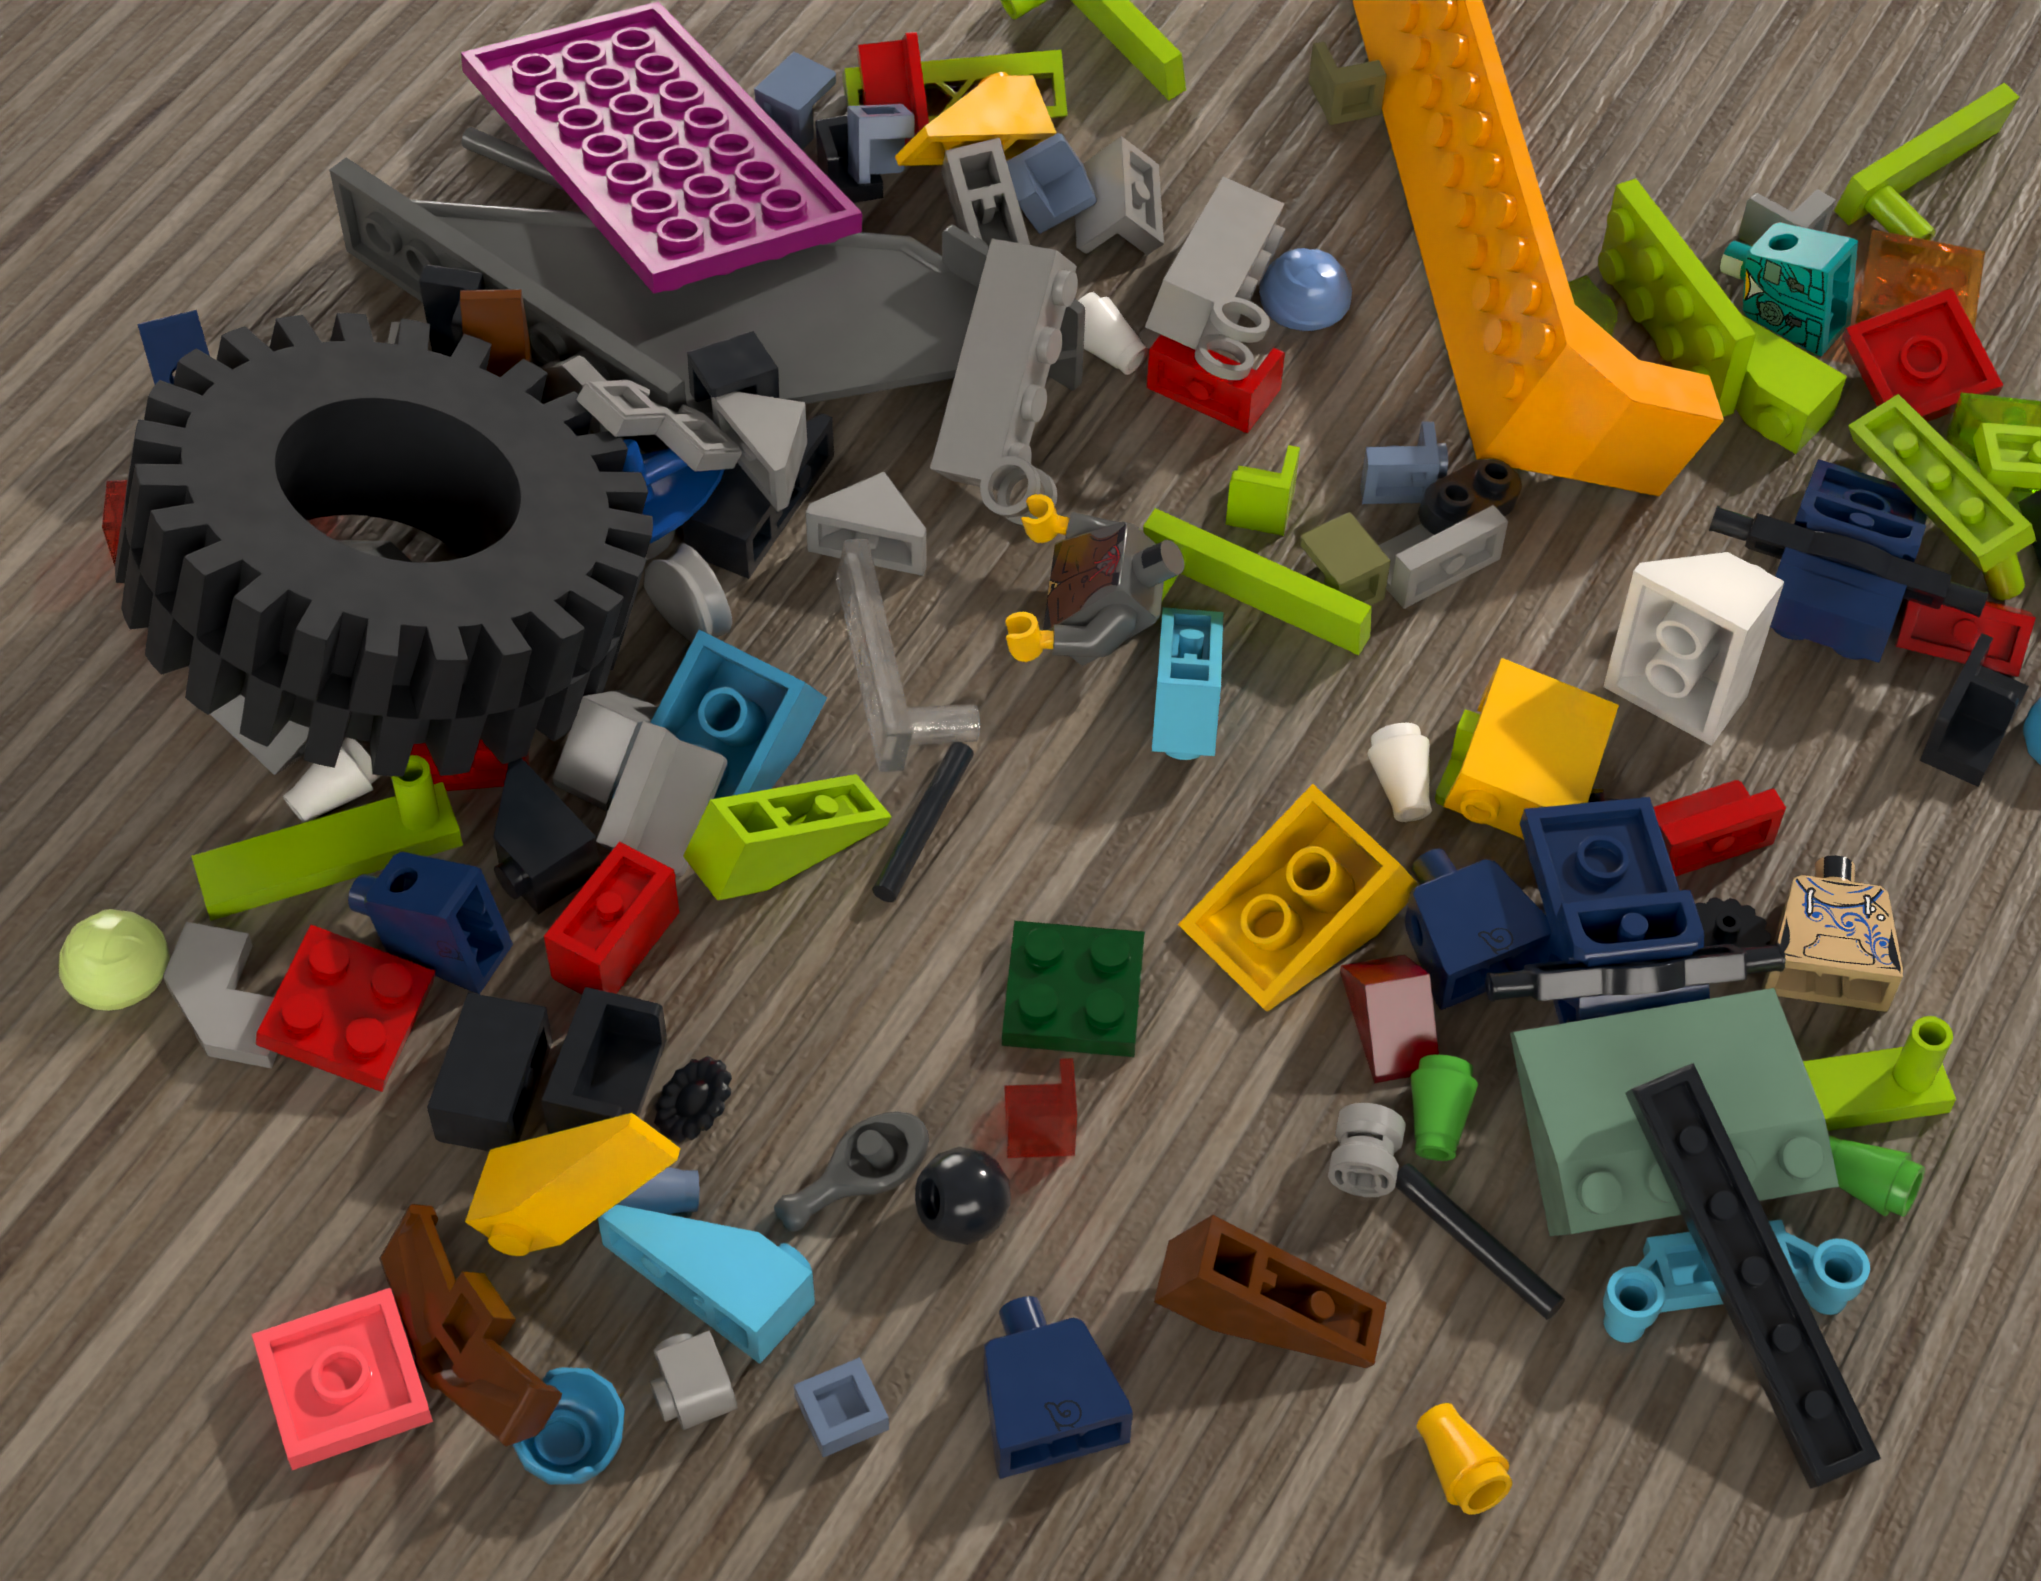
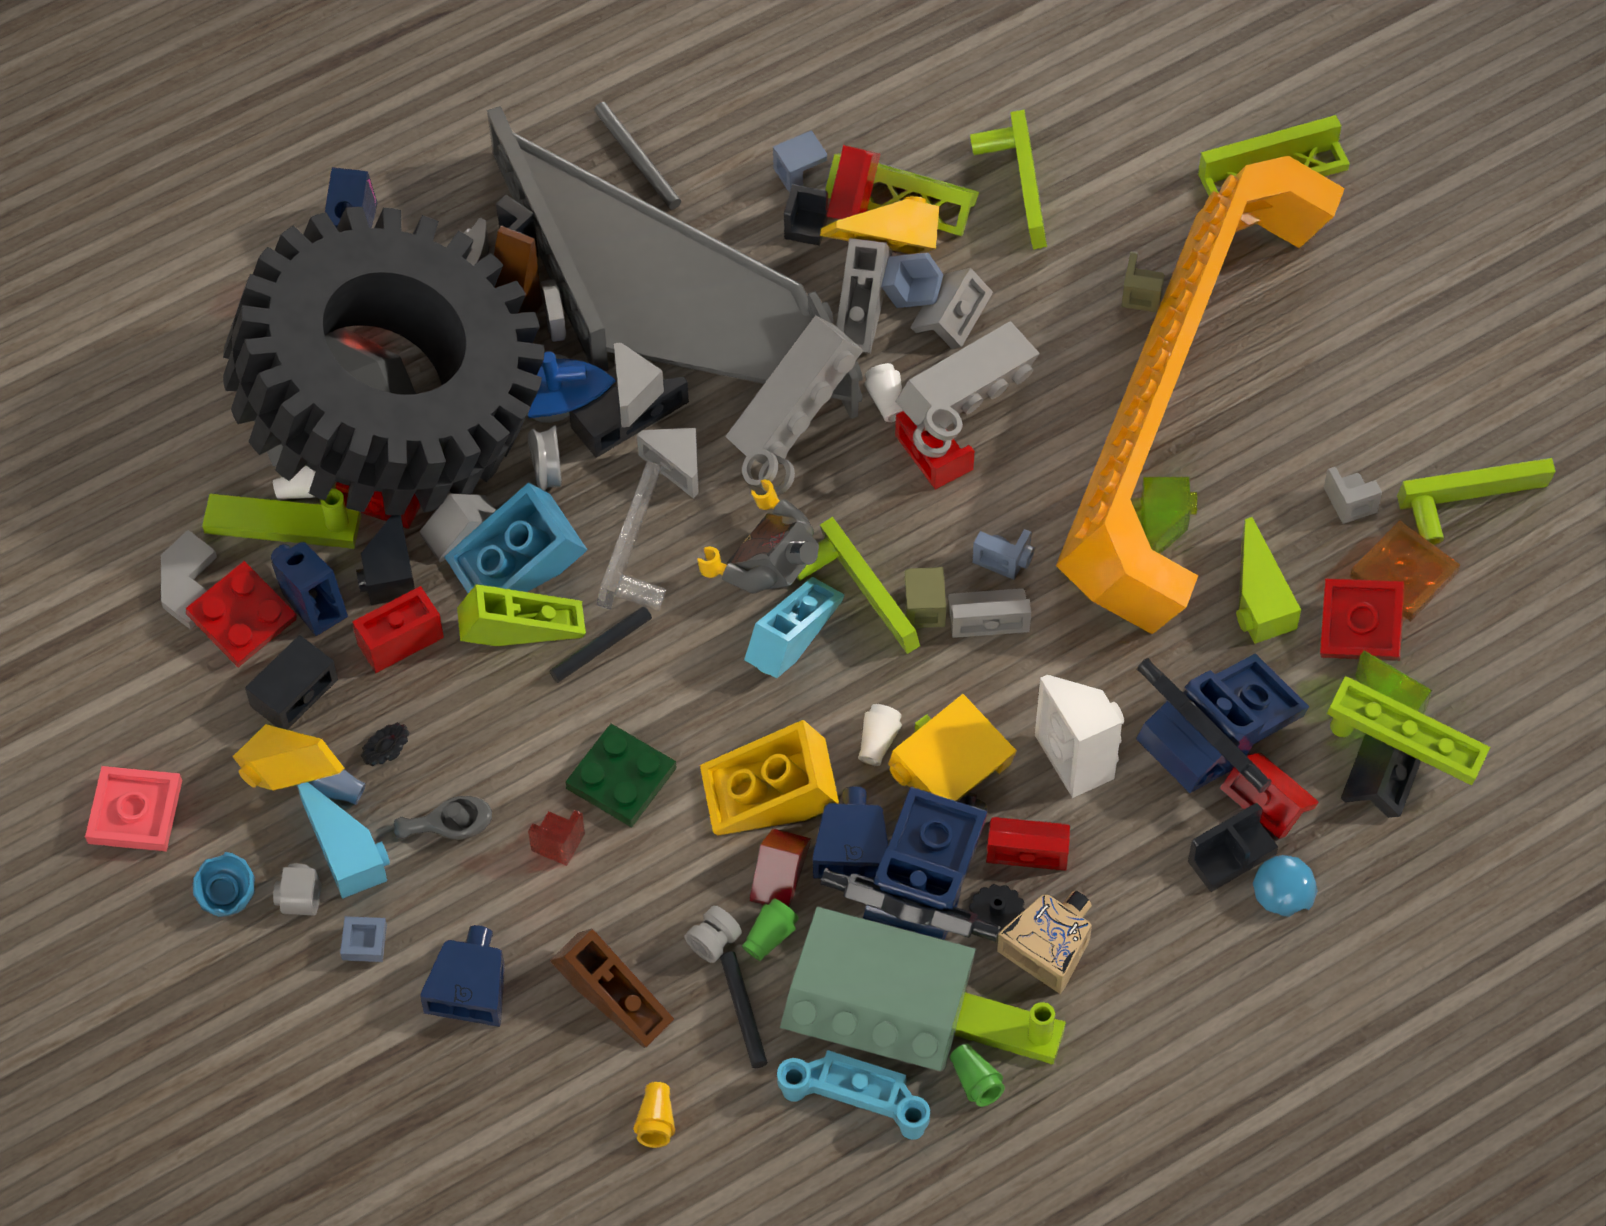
camera: 30 degrees right, 5 degrees up
yellowish green piece [59,909,170,1011] -> none
reddish brown plate [379,1204,562,1446] -> none
magenta plate [461,1,862,294] -> none
black panel [541,987,667,1134] -> none
light grey tile [576,380,743,471] -> none
light grey panel [596,721,727,876] -> none
black panel [687,331,780,402] -> none
sand blue panel [847,104,914,184] -> none
black piece [915,1147,1011,1245] -> none
lime panel [1225,445,1300,536] -> none
medium blue piece [1259,248,1352,331] -> none
black plate [1418,459,1522,535] -> none
lime plate [1598,178,1756,417] -> none
black tile [1625,1063,1881,1489] -> none
teal torso [1720,222,1858,357] -> none
lime piece [1848,394,2036,600] -> none

